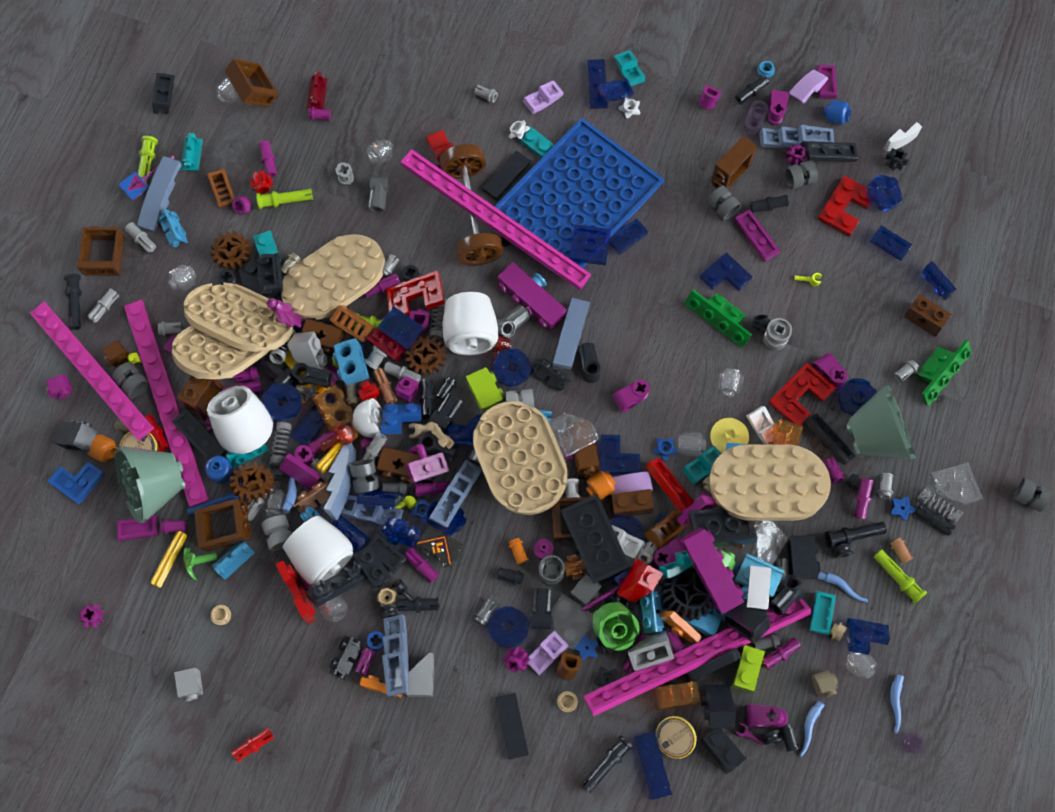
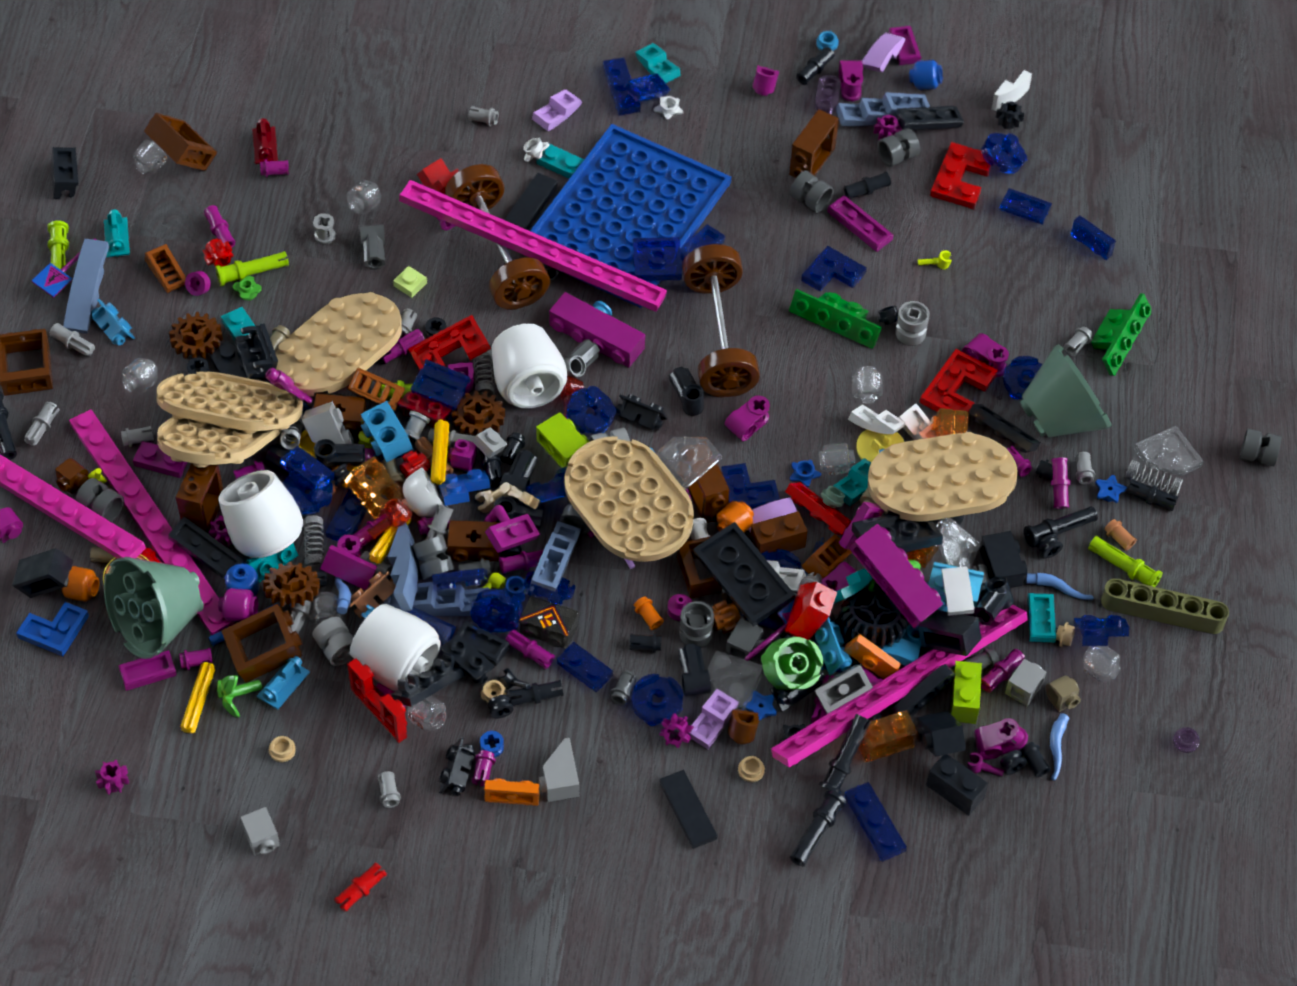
camera: 15 degrees left, 15 degrees down
sand blue slope [382,614,409,697] -> none
sand blue slope [553,298,590,370] -> none
piece [656,716,696,759] -> none
medium blue animal [890,674,904,733] -> none
reddish brown brick [904,294,952,337] -> none
none -> magenta head [218,588,259,622]
none -> bright green plate [233,276,261,300]
none -> clear blue plate [280,446,334,493]
none -> light grey pin [378,772,401,808]
none -> yellowish green plate [393,266,427,298]
none -> yellow axle [430,419,449,485]
none -> light grey plate [472,427,507,458]
none -> clear blue plate [557,642,613,693]
none -> reddish brown axle [682,244,760,397]
none -> black pin [819,714,871,794]
none -> sand green plate [821,486,845,508]
none -> white slope [848,404,906,434]
none -> light grey brick [1005,659,1047,706]
none -> olive beam [1101,579,1229,634]

